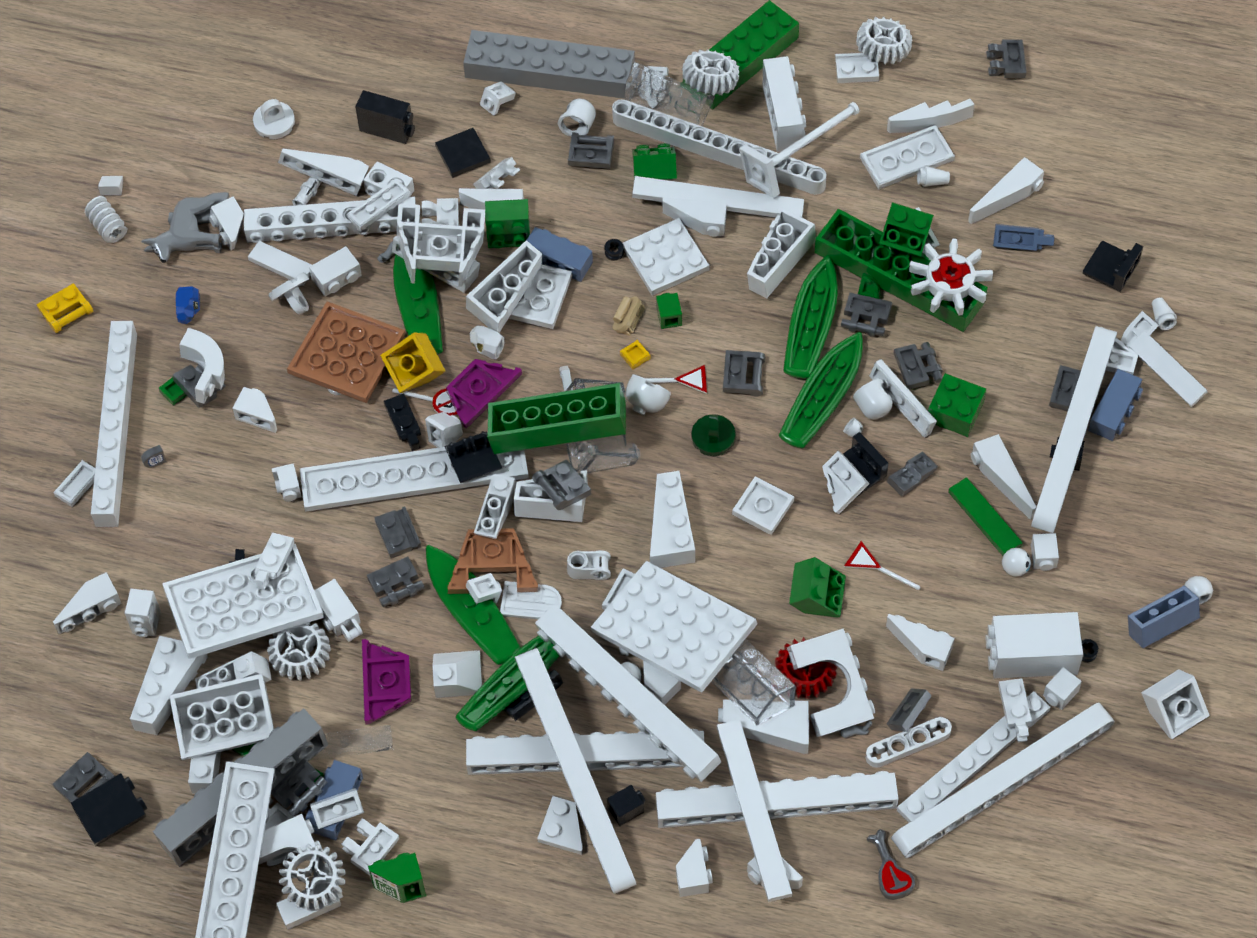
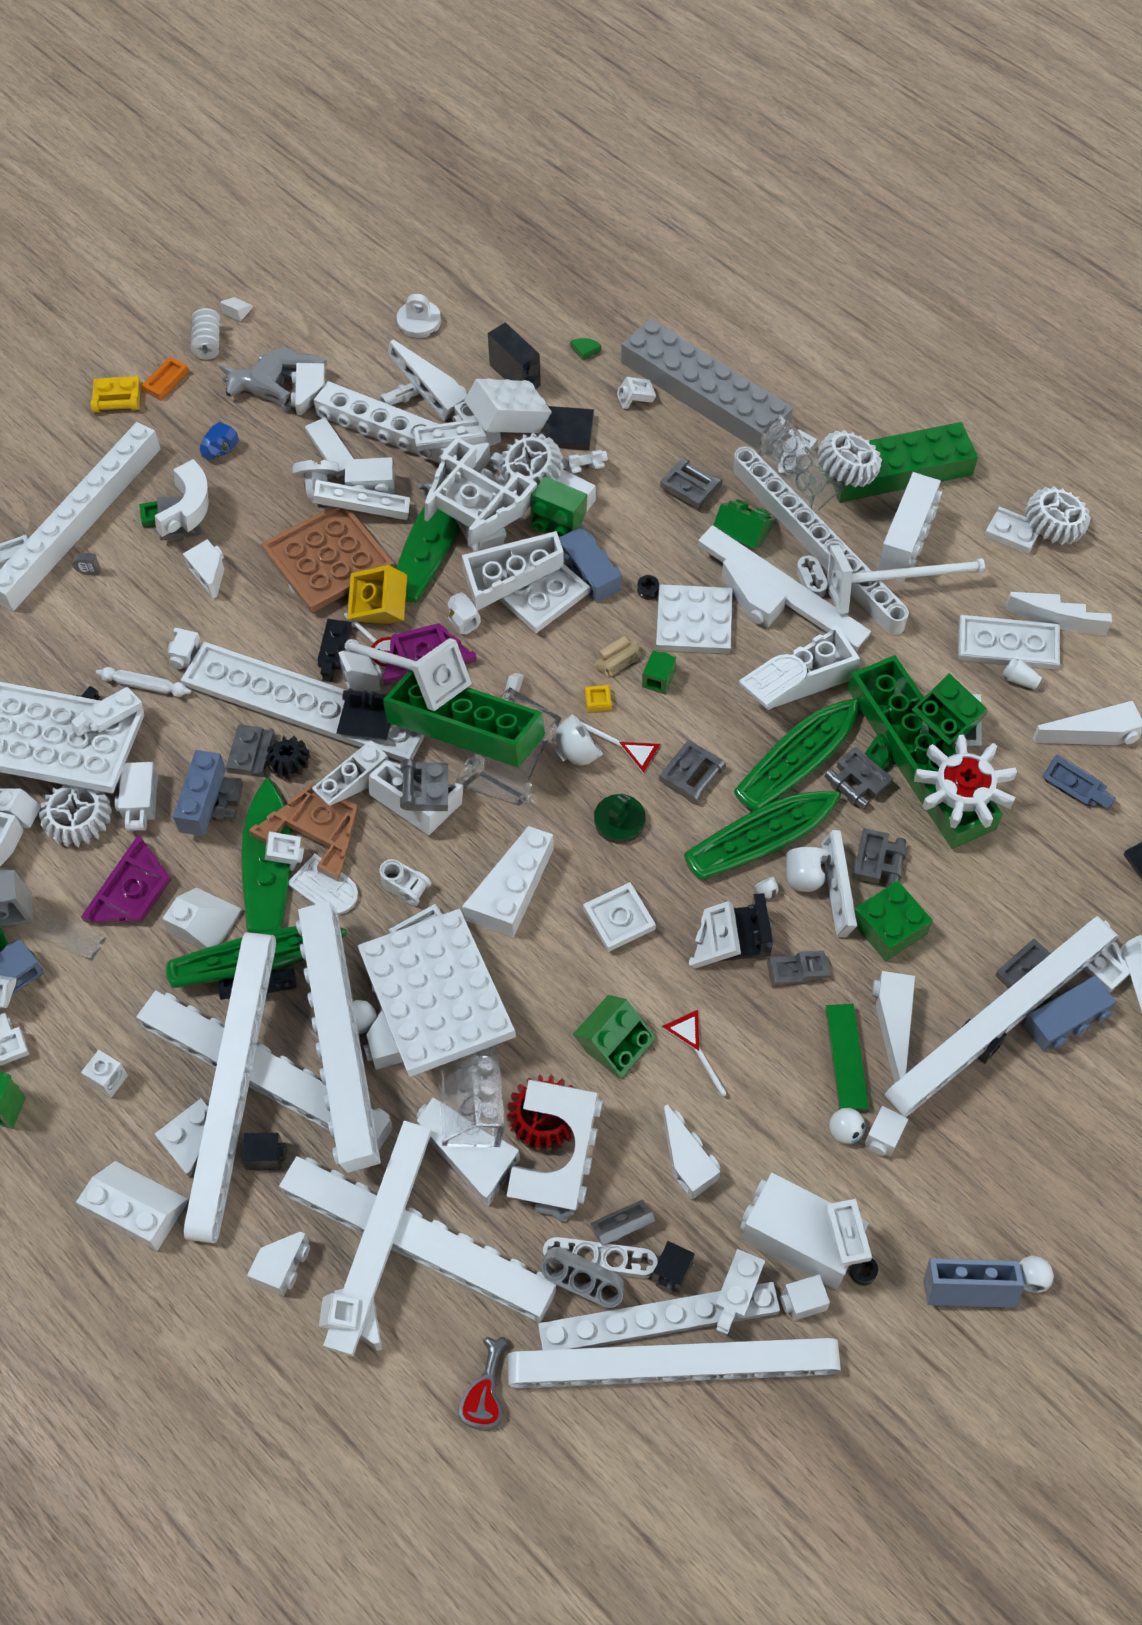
camera: 30 degrees right, 0 degrees up
white helmet [558,99,596,136] -> none
white slope [1141,670,1210,739] -> none
none -> white slope [76,1161,189,1251]
none -> white brick [81,1050,128,1098]
none -> white wheel [96,667,191,697]
none -> orange tile [141,357,189,401]
none -> sand blue brick [173,750,226,836]
none -> black gear [265,735,310,779]
none -> white plate [313,480,410,520]
none -> white slope [319,1293,359,1330]
none -> white tile [345,638,472,711]
none -> white brick [464,378,552,433]
none -> white gear [499,432,563,486]
none -> light grey beam [541,1247,625,1308]
none -> green tile [570,338,601,360]
none -> black brick [652,1241,695,1293]
none -> white window [738,654,807,708]
none -> white beam [797,555,828,598]
none -> white plate [825,1199,872,1267]

